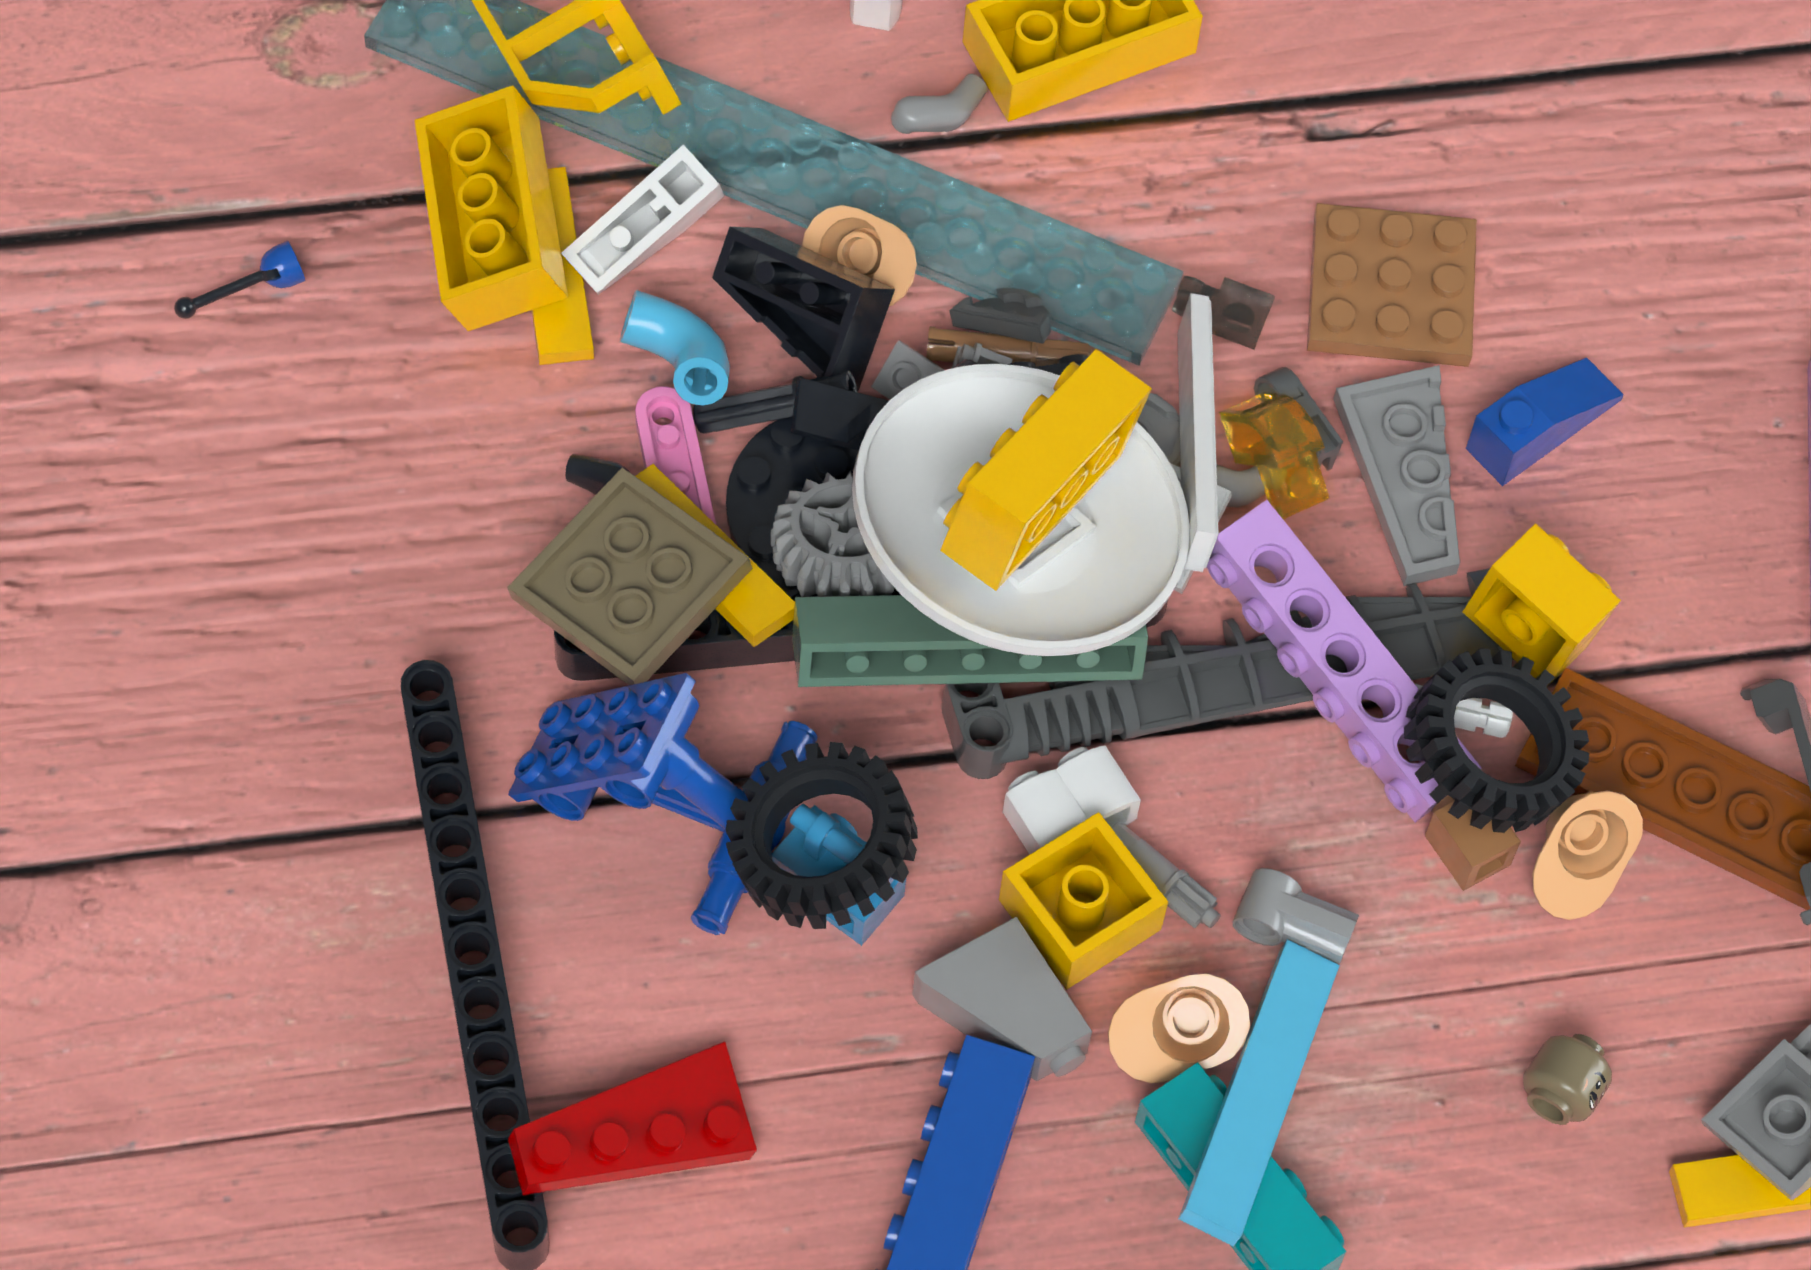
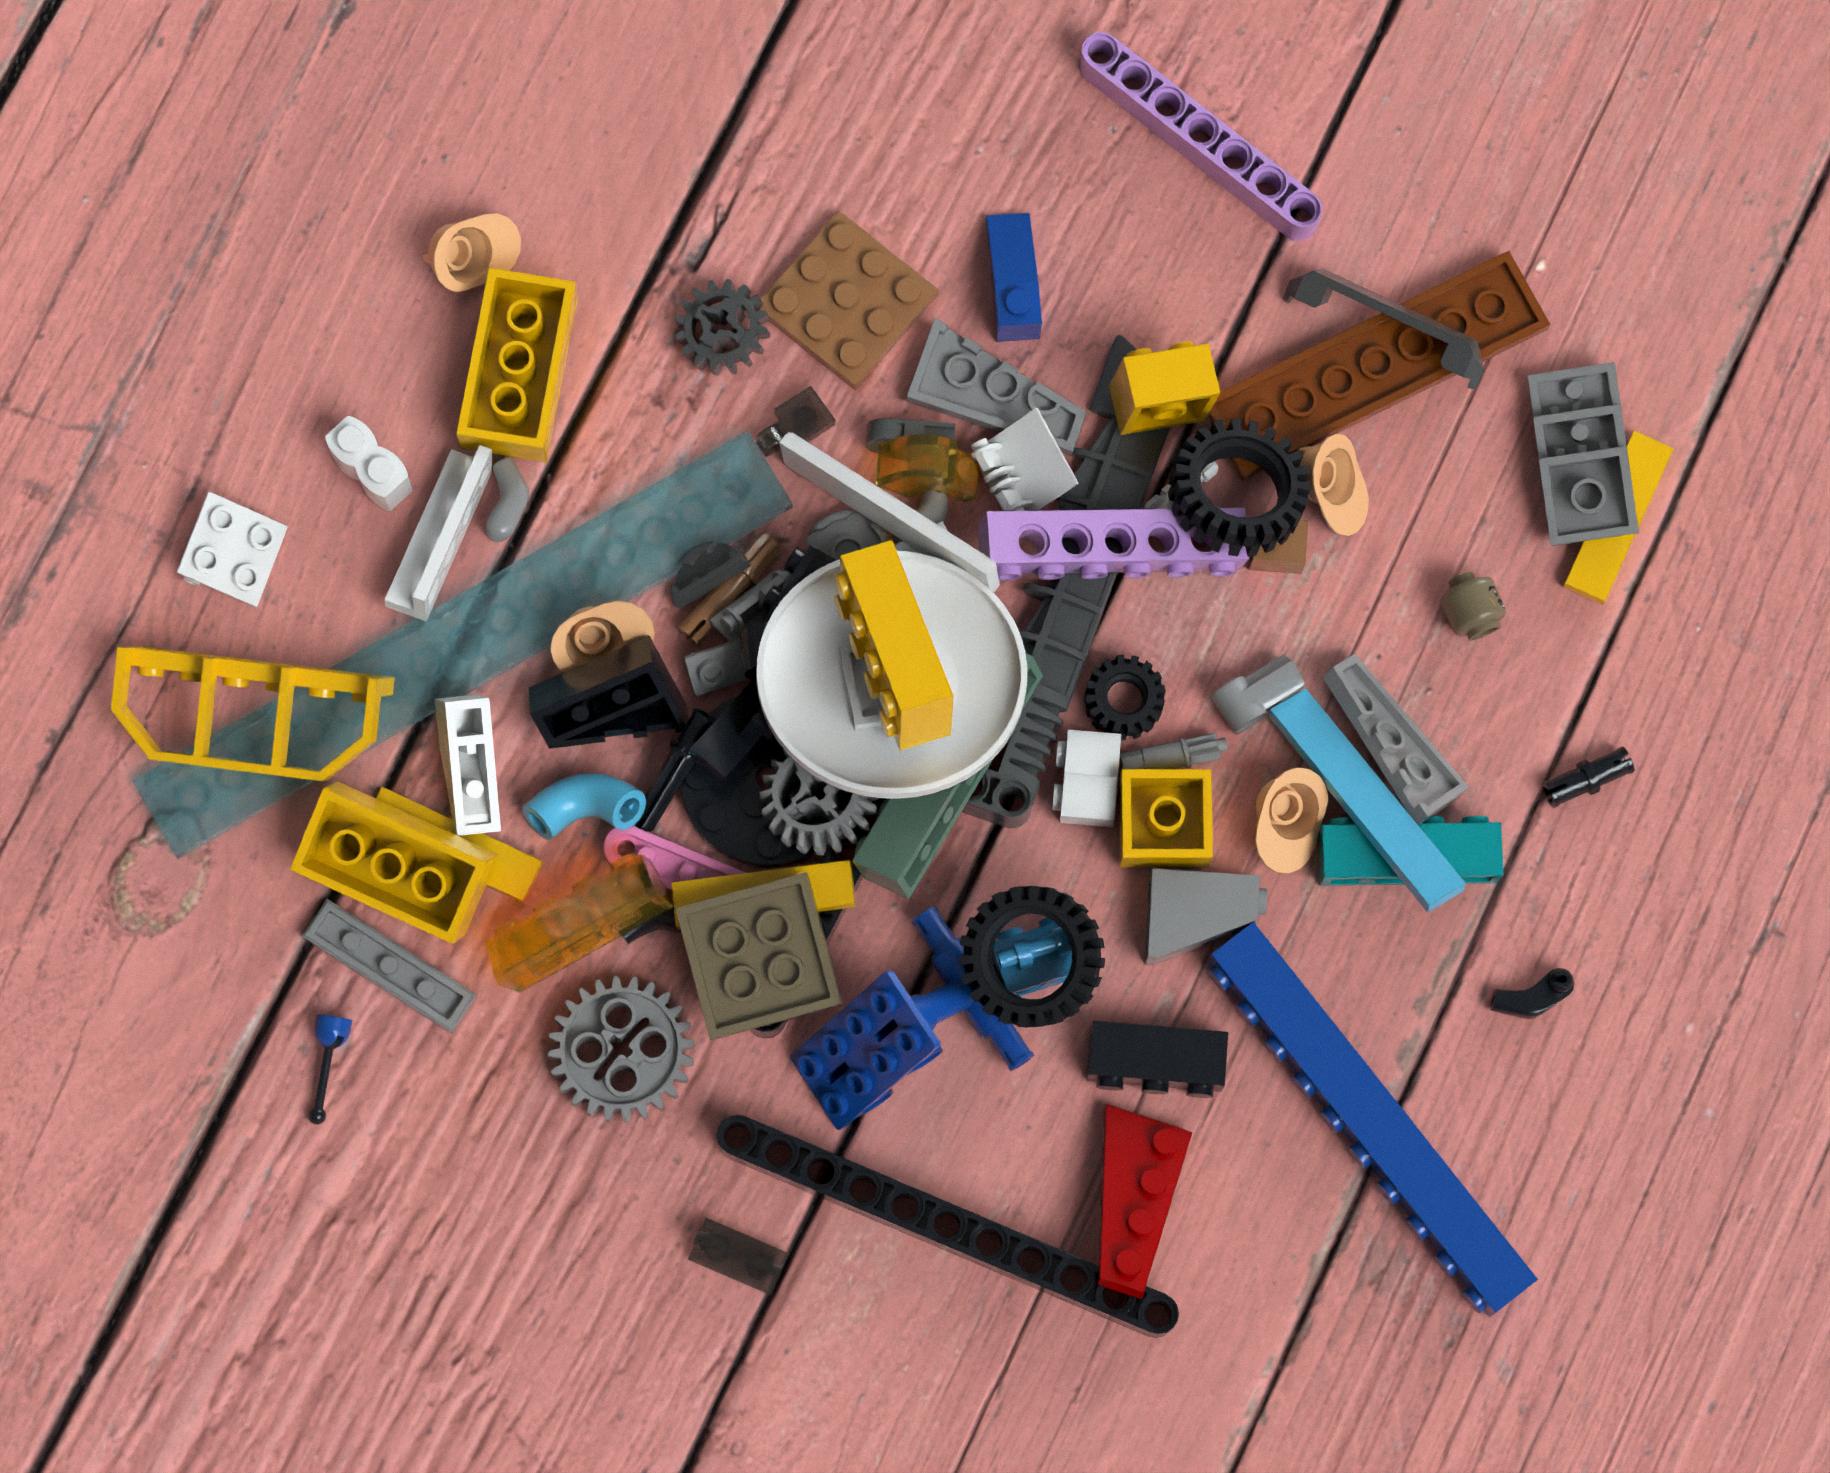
camera: 55 degrees left, 15 degrees up
none -> light grey tile [302,899,477,1034]
none -> white fence [385,445,493,621]
none -> clear yellow slope [485,853,674,993]
none -> light grey gear [548,976,695,1124]
none -> dark grey gear [675,279,770,376]
none -> clear smoke hinge [688,1218,789,1295]
none -> white hinge [971,408,1079,511]
none -> black tyre [1084,655,1166,740]
none -> black brick [1087,1021,1228,1098]
none -> light grey wing [1323,654,1470,825]

